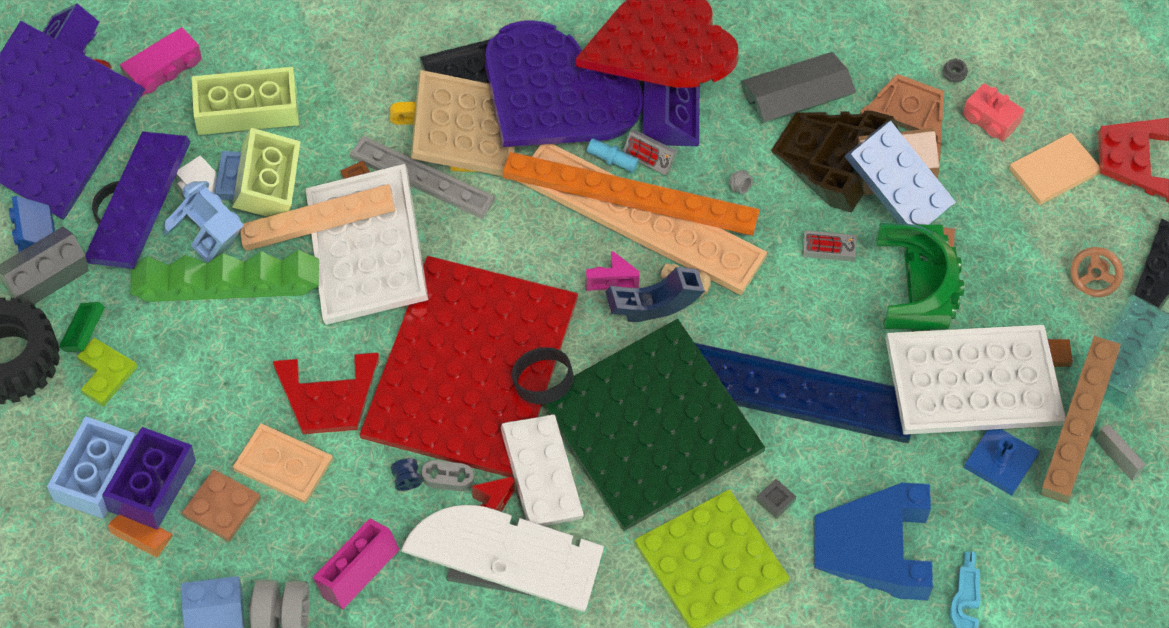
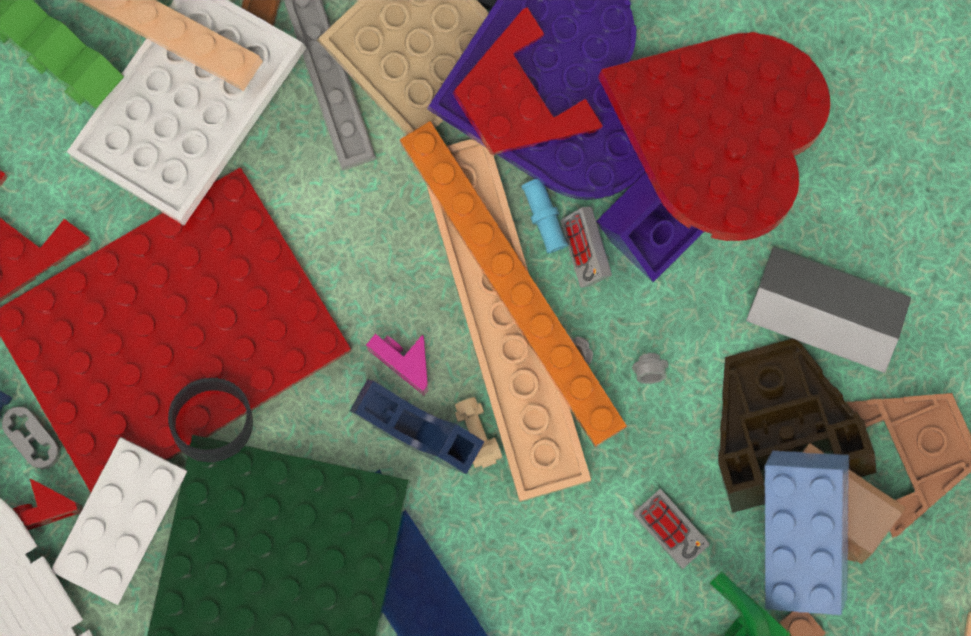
camera: 45 degrees right, 20 degrees up
none -> red wing [452,7,603,155]

